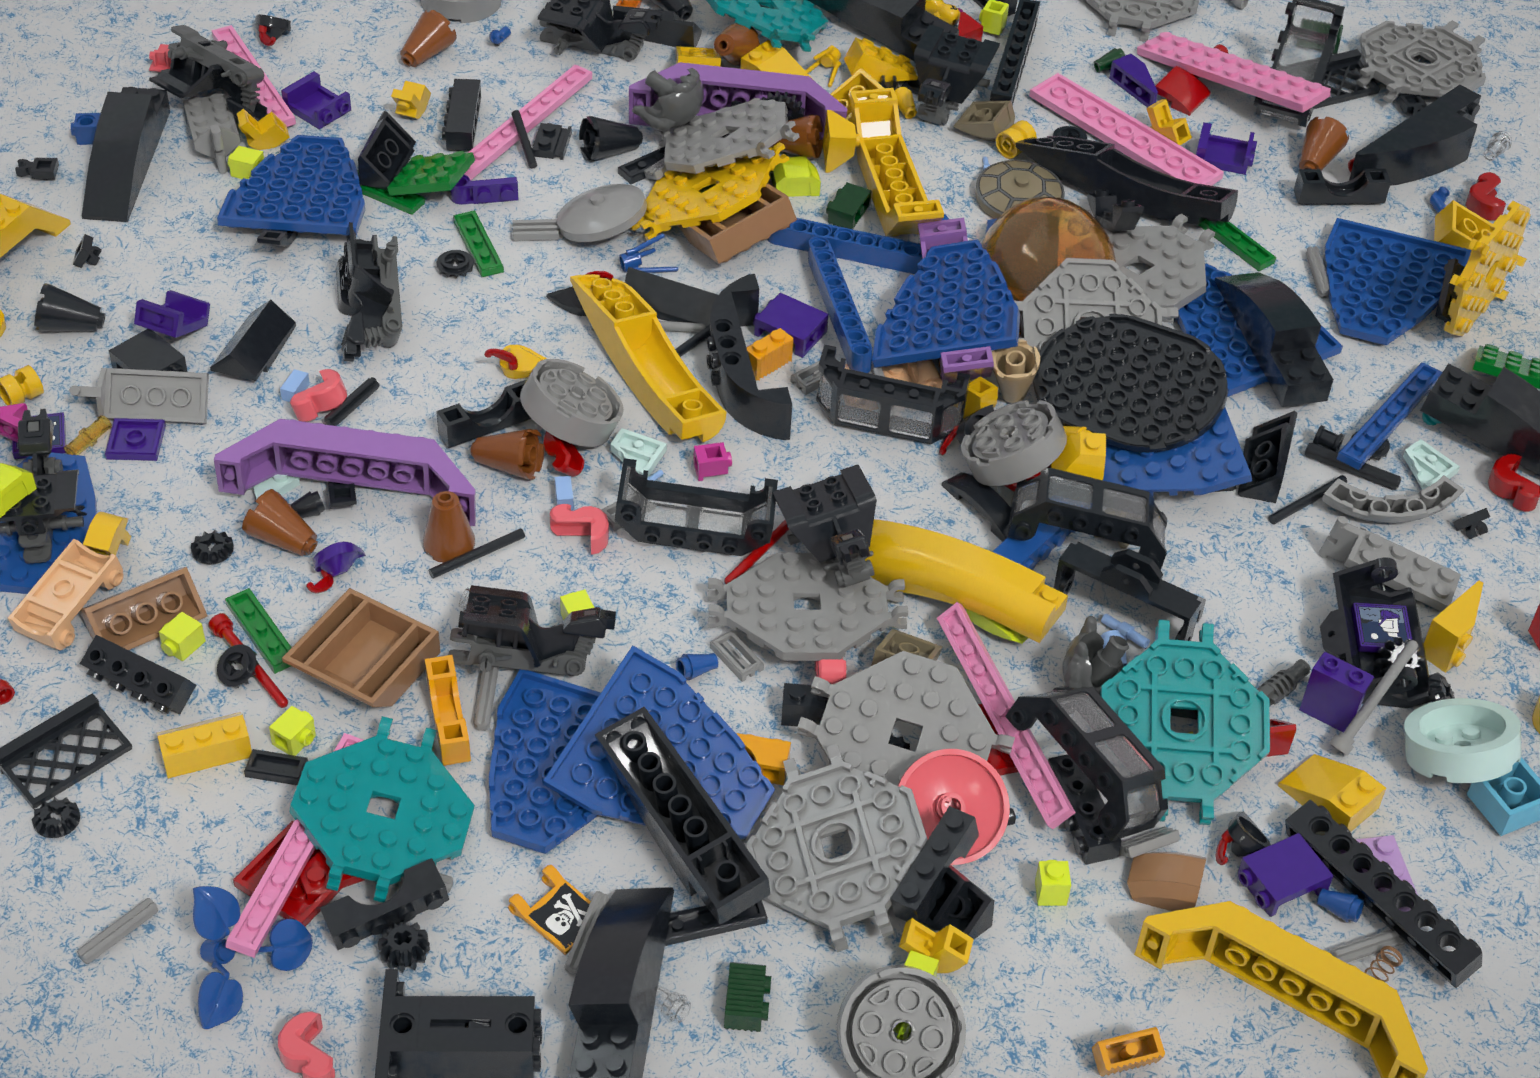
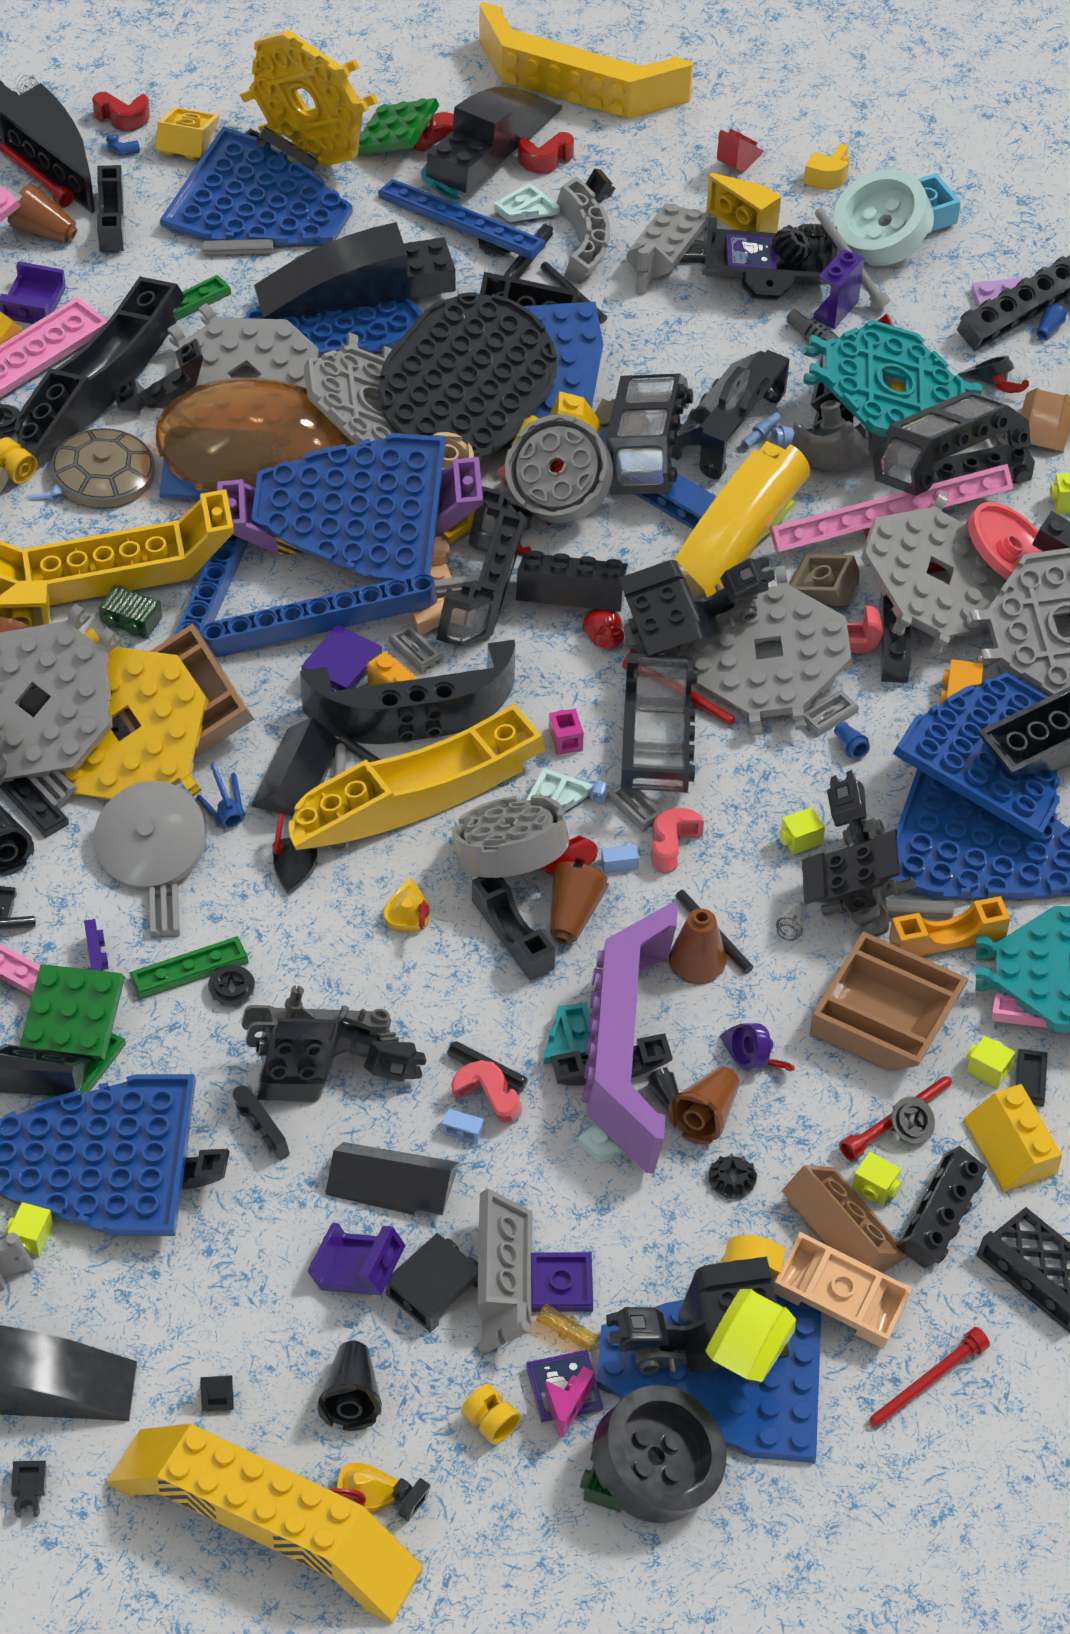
camera: 90 degrees left, 5 degrees up
green tile [225,588,292,674] -> none
black slope [942,472,1011,542] -> none
dark purple panel [1237,833,1333,917] -> none
yellow slope [1278,754,1386,832] -> none
black bush [1313,425,1345,452] -> none
none -> black hinge [232,1085,290,1161]
none -> black brick [515,550,628,612]

